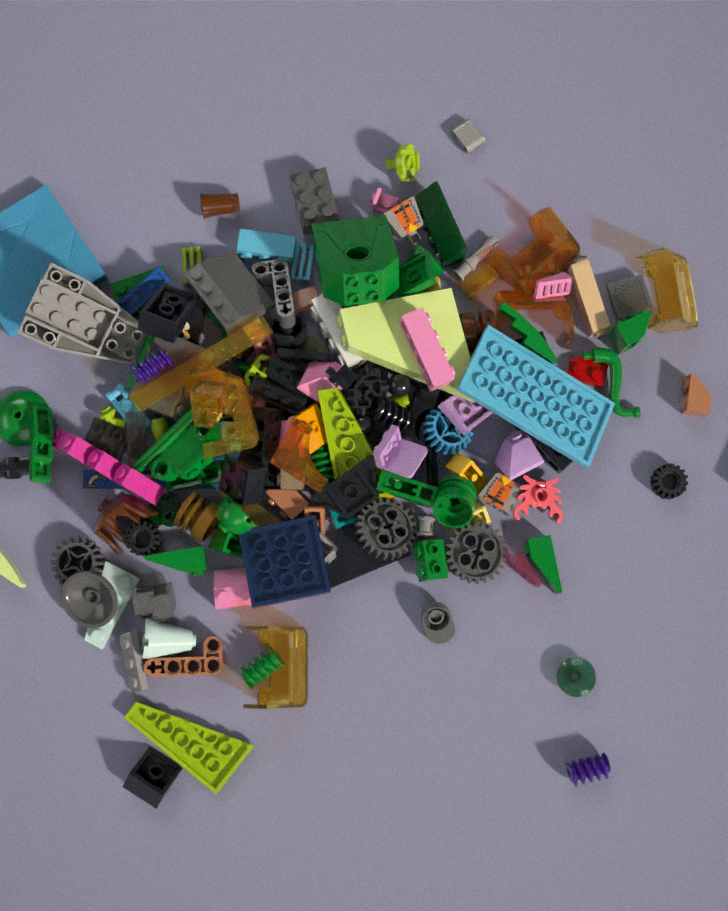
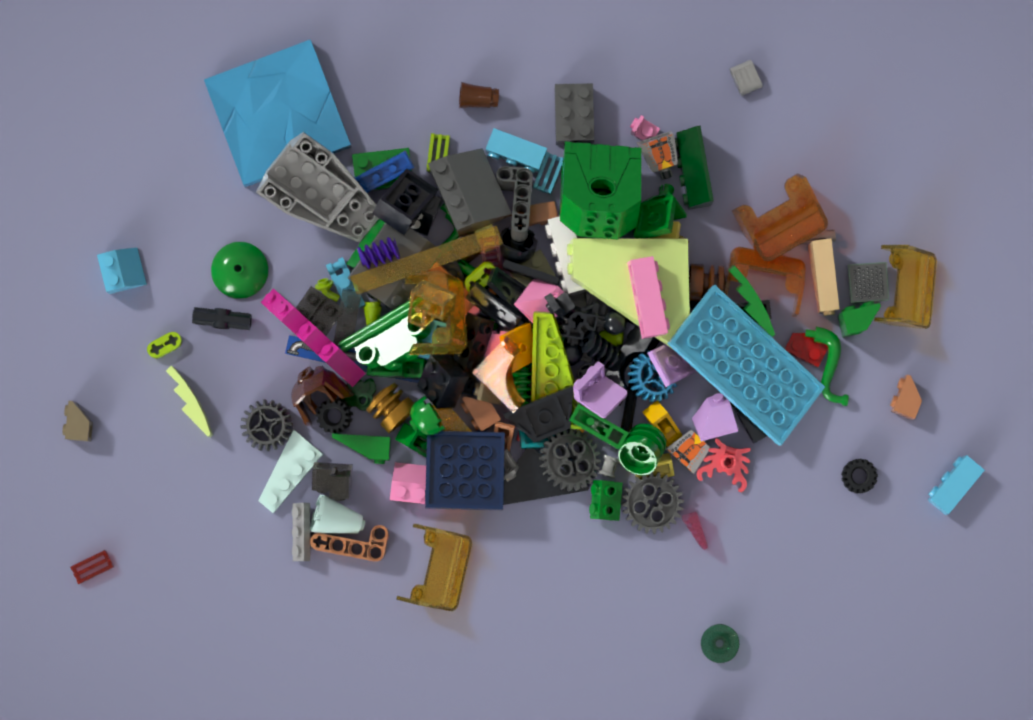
camera: 20 degrees right, 5 degrees up
green slope [29,405,54,484] -> none
dark grey dish [61,571,118,628] -> none
black slope [123,746,183,809] -> none
lime wing [124,702,255,794] -> none
green piece [241,647,285,689] -> none
lime tile [385,144,420,182] -> none
dark grey cap [421,602,455,644] -> none
light grey pin [450,235,499,282] -> none
clear yellow plate [459,263,500,301] -> none
green slope [523,535,563,594] -> none
bright pink slope [534,272,574,299] -> none

